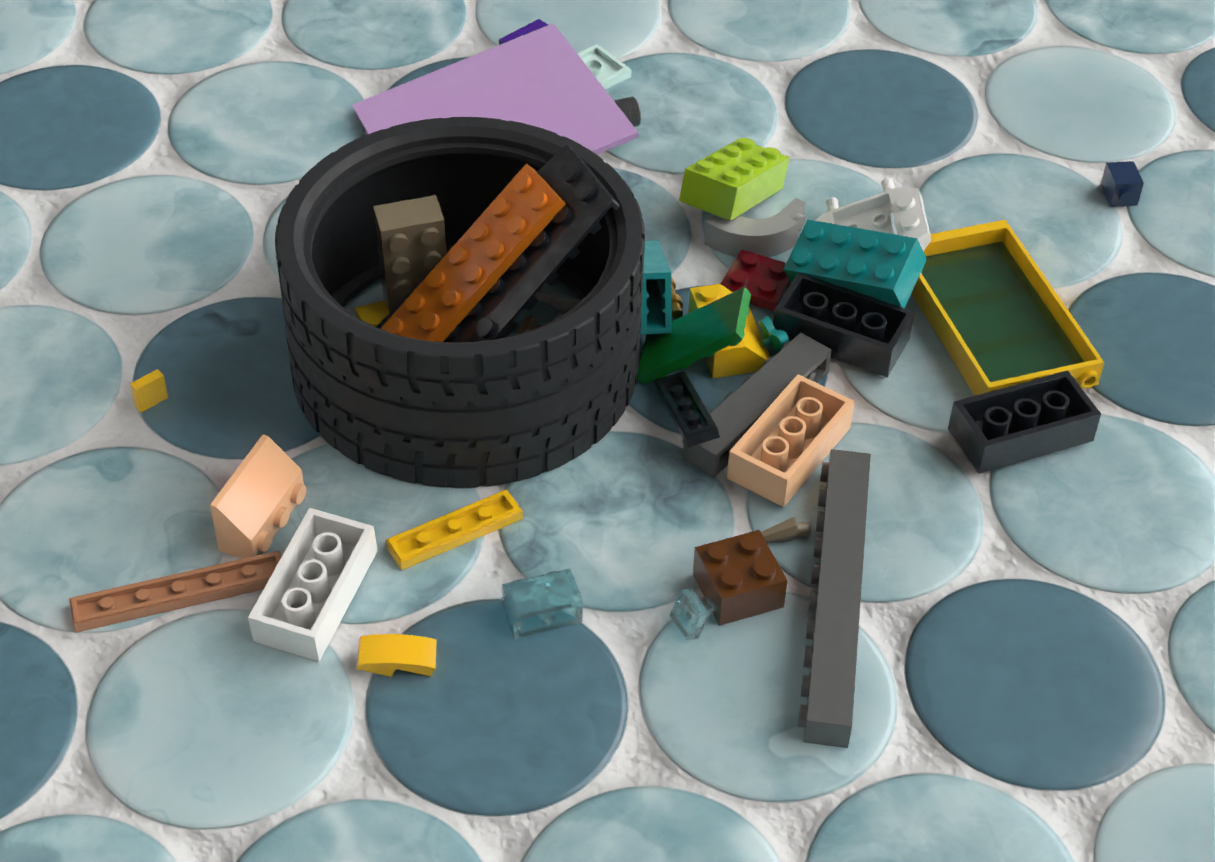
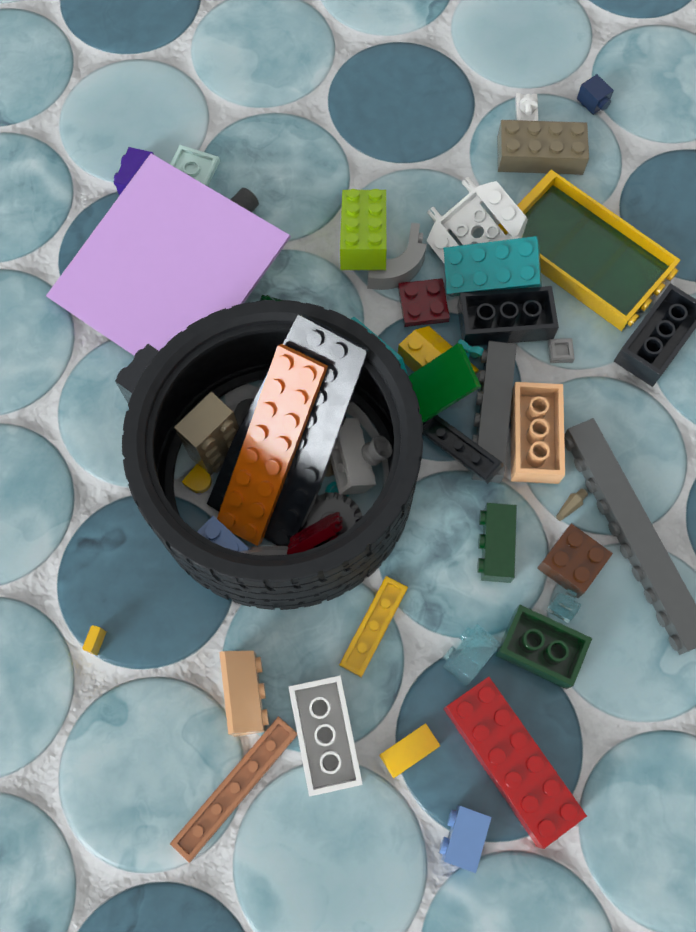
camera: 30 degrees left, 25 degrees up
none -> medium blue brick [439,805,492,873]
none -> red brick [444,677,587,849]
none -> dark green brick [477,503,517,583]
none -> dark green brick [495,605,592,690]
none -> dark tan brick [497,120,589,175]
none -> white hips [515,93,538,121]
none -> light grey tile [548,338,575,363]

